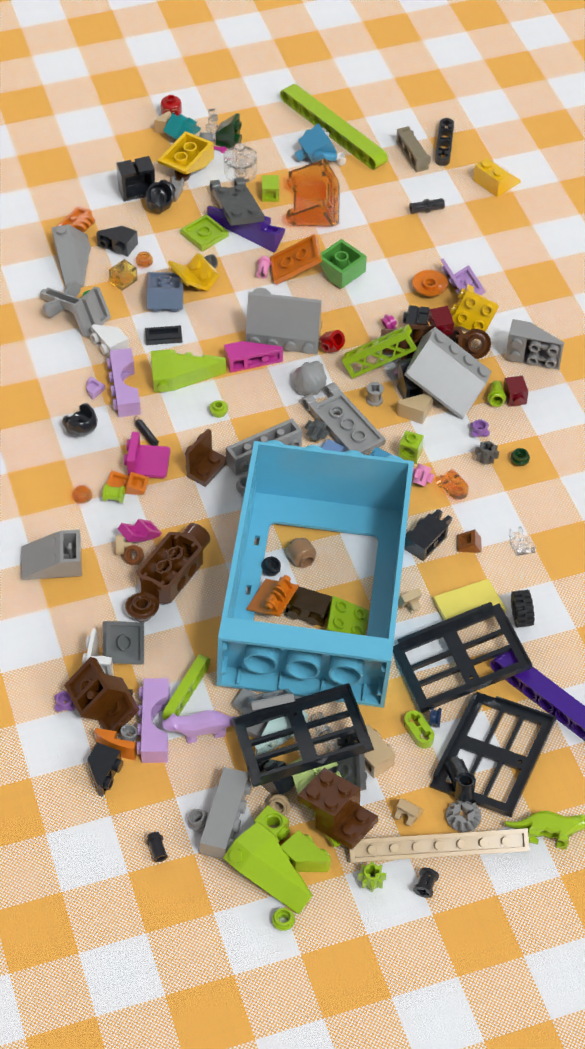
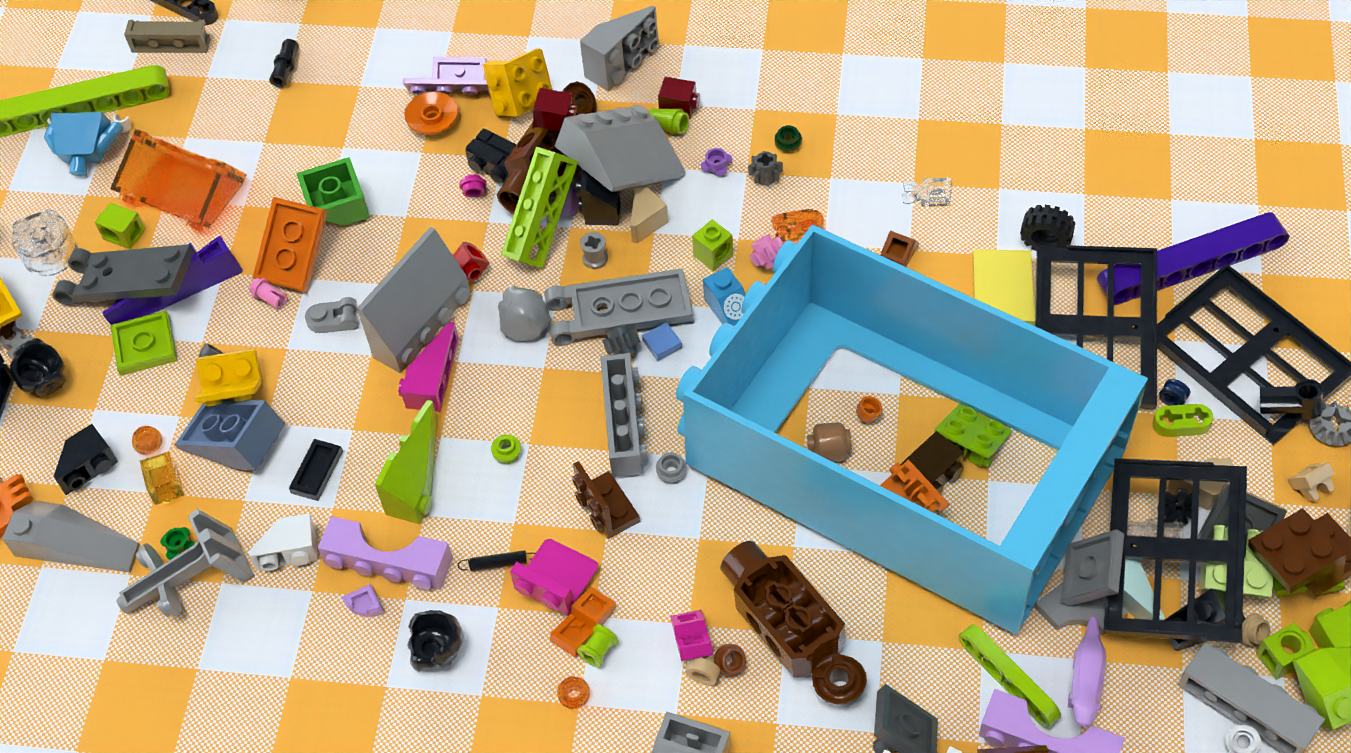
camera: 60 degrees left, 5 degrees up
none -> orange hinge [856,396,883,423]

